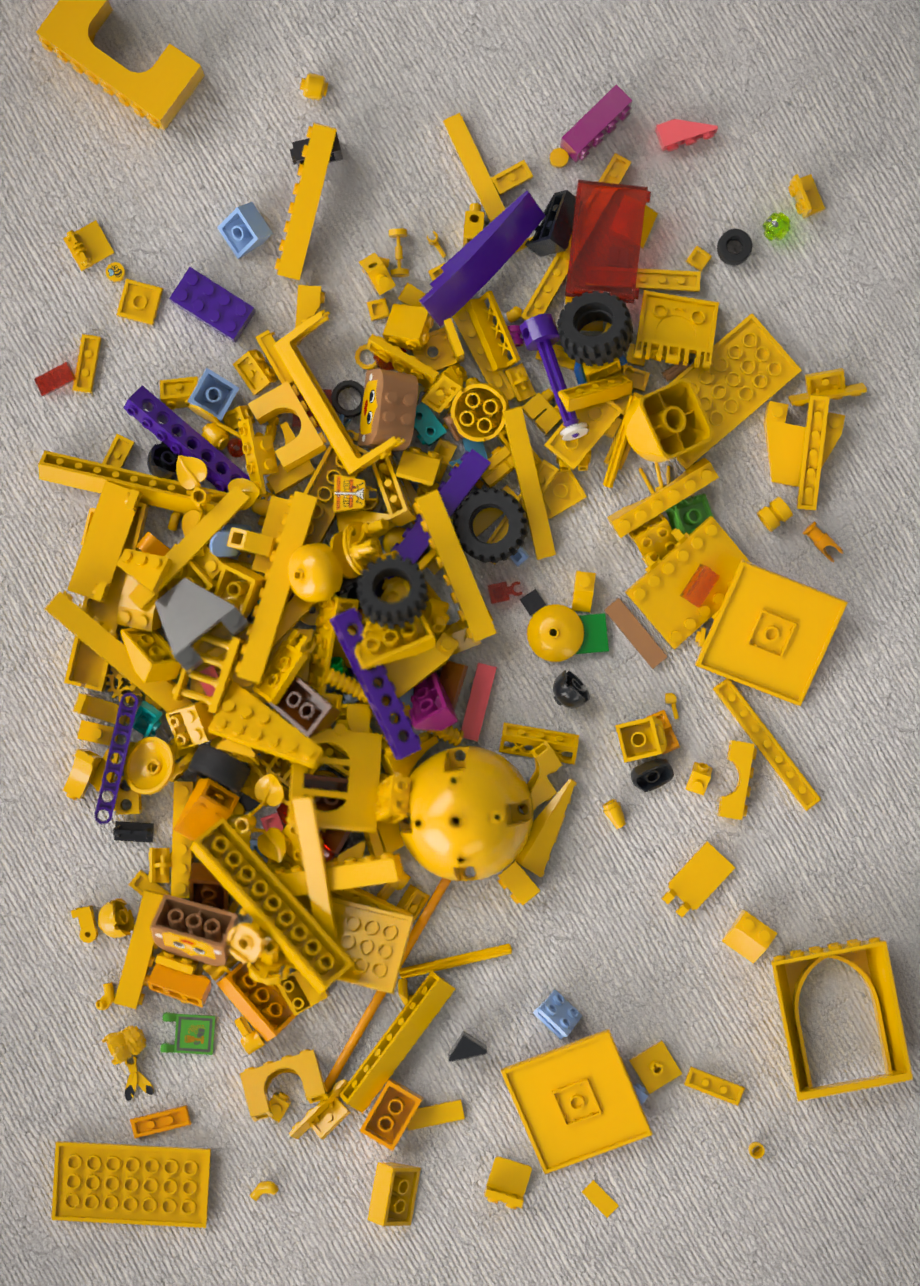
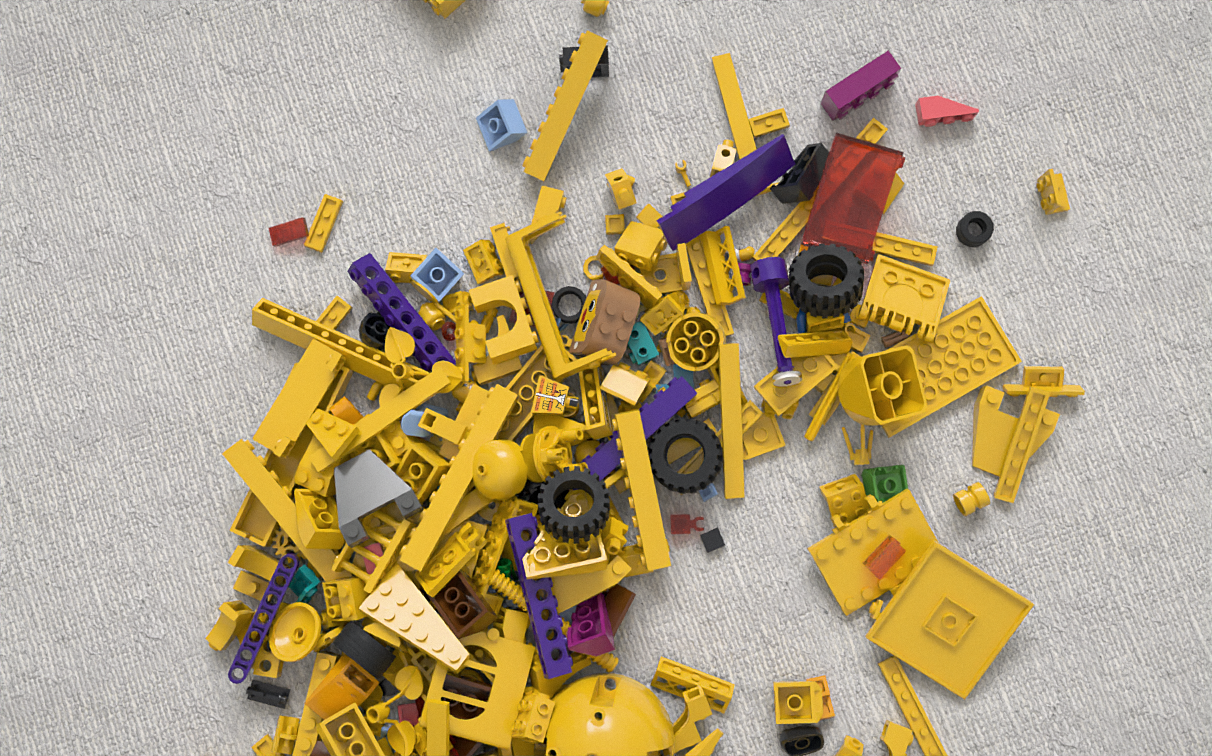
camera: 15 degrees right, 5 degrees down
yellow hinge [63,220,114,272] -> none
yellow tile [106,262,125,282] -> none
yellow tile [116,278,164,326] -> none
dark purple brick [169,267,256,343] -> none
yellow wheel [388,228,409,278] -> none
coral tile [461,663,497,741] -> none
yellow hips [504,363,536,403] -> none
yellow hips [522,388,562,436] -> none
yellow dish [527,604,584,662] -> none
yellow tile [549,148,569,168] -> none
black cylinder [553,670,590,709] -> none
yellow slope [571,571,596,612] -> none
green tile [575,613,609,655] -> none
medium nougat tile [604,598,667,669] -> none
yellow arch [607,458,719,538] -> none
yellow hand [665,693,679,719] -> none
yellow tile [685,245,712,272] -> none
clear neon green head [762,212,791,241] -> none
light orange piece [803,521,844,562] -> none

